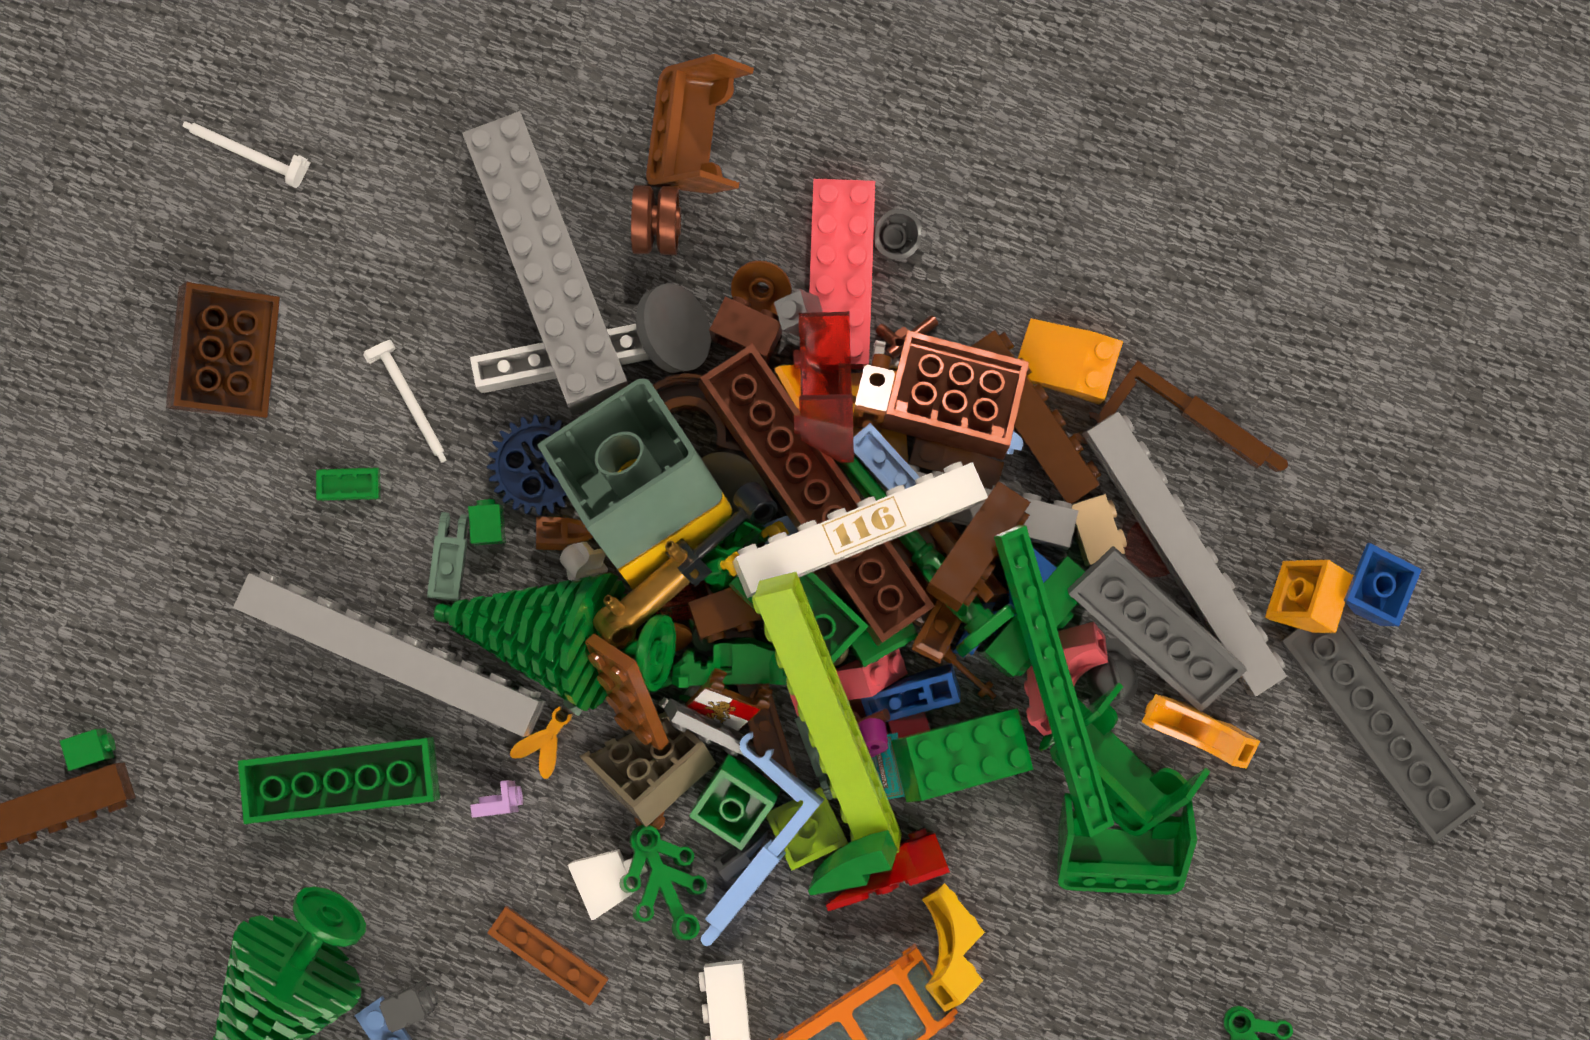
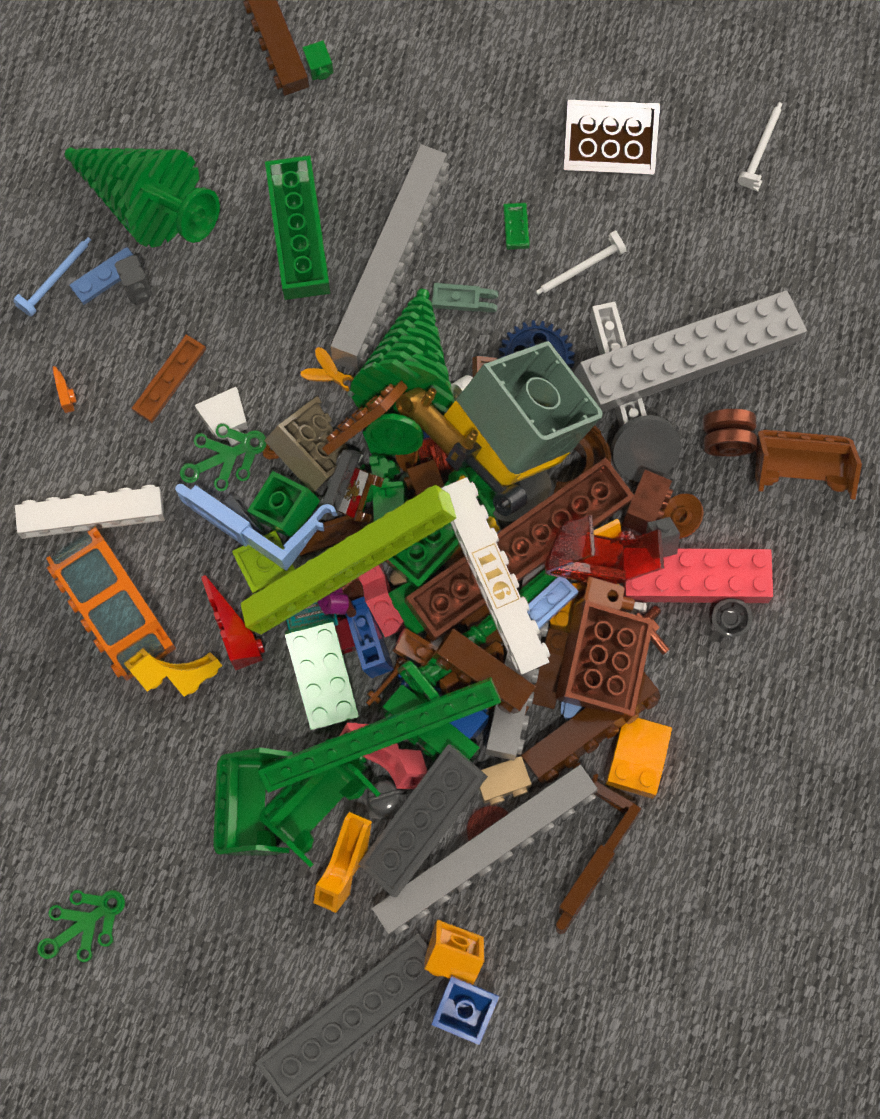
camera: 90 degrees right, 10 degrees down
green brick [468,499,506,546] -> none
lavender bracket [470,780,523,818] -> none
green slope [808,830,898,896] -> none

